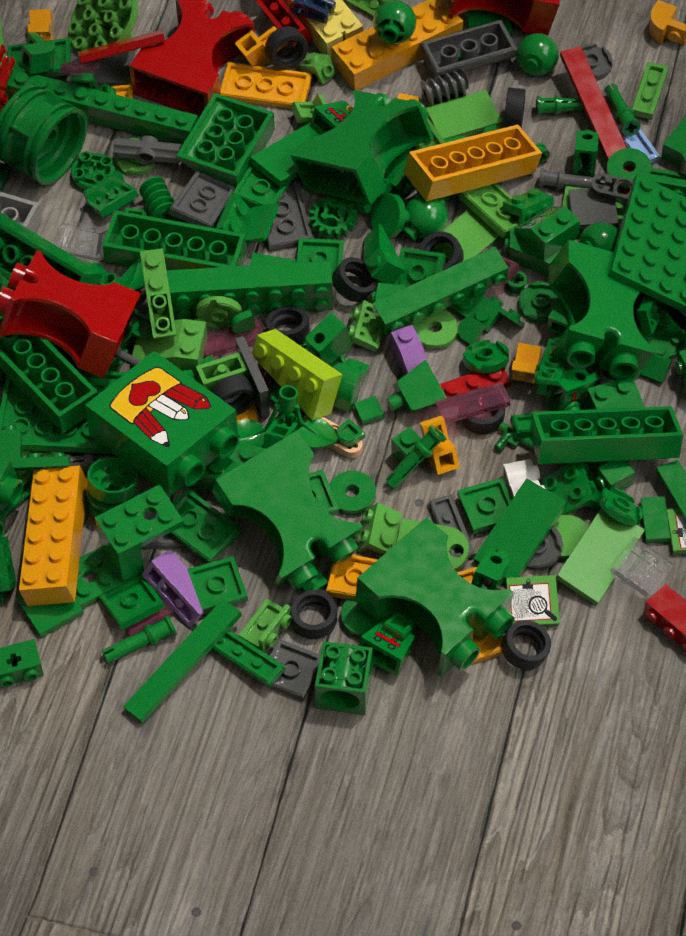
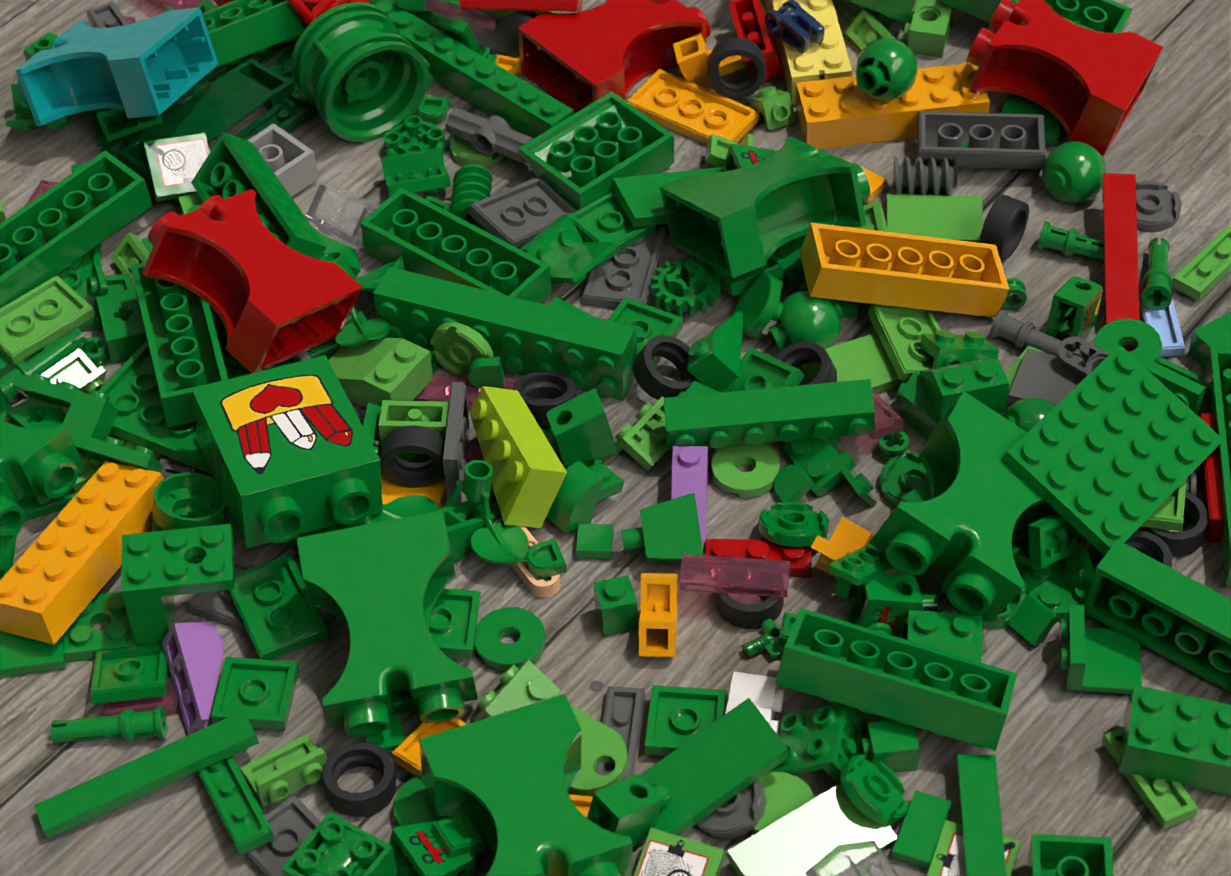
camera: 25 degrees right, 10 degrees down
bright green slope [140,248,177,339] -> none
green pin [386,425,447,489] -> none
none -> green tile [417,96,450,125]

